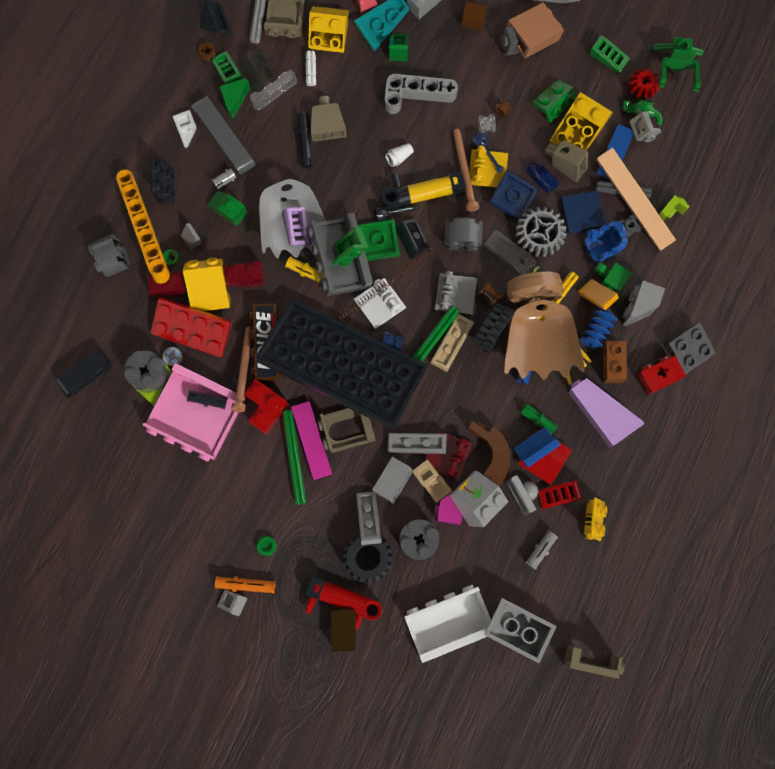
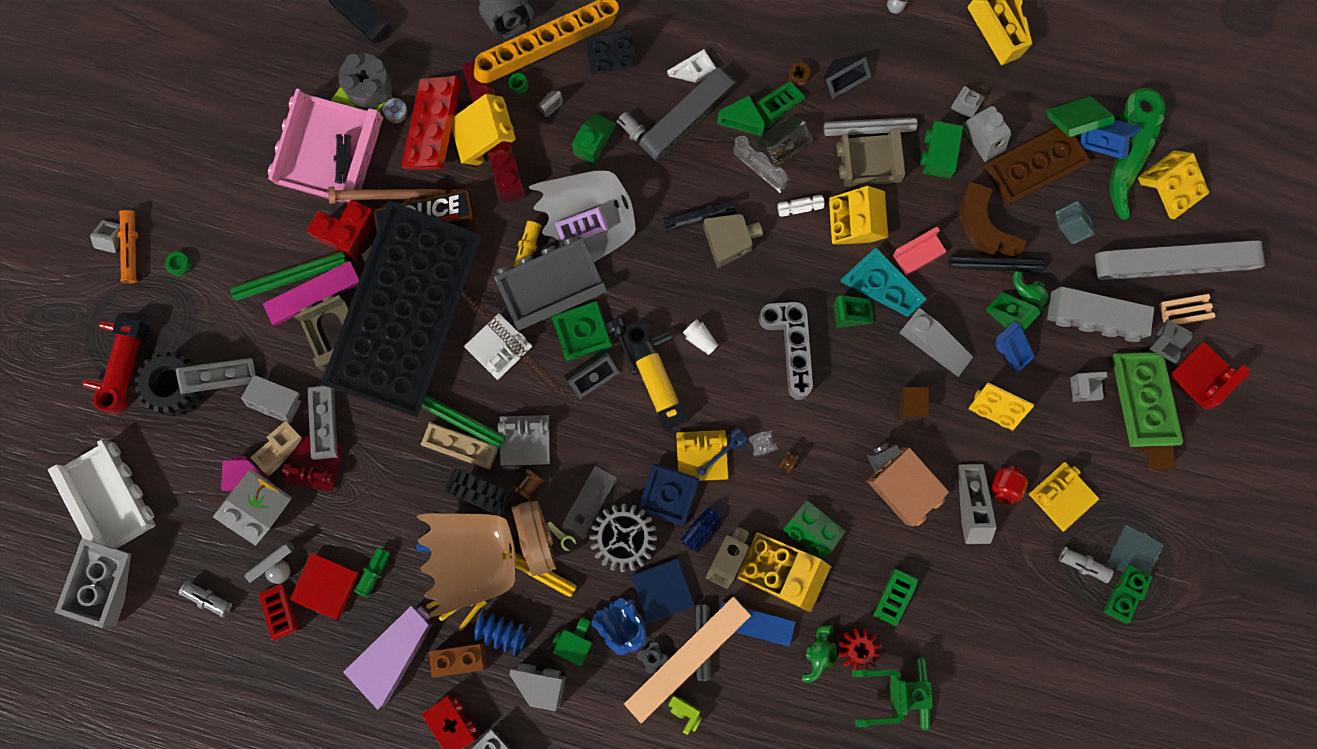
camera: 80 degrees right, 0 degrees up
dark brown panel [331,610,356,652] -> none
green bracket [332,227,368,267] -> none
dark blue wheel [382,331,404,351] -> none
dark grey brick [399,519,439,560] -> none
dark grey brick [444,218,483,251] -> none
nougat bar [453,128,479,212] -> none
reddish brown arch [468,421,510,486] -> none
blue panel [514,427,560,468] -> none
dark tan panel [564,645,624,679] -> none
light orange tile [578,279,619,310] -> none
yellow hinge [584,498,607,541] -> none
light grey bracket [630,111,661,142] -> none

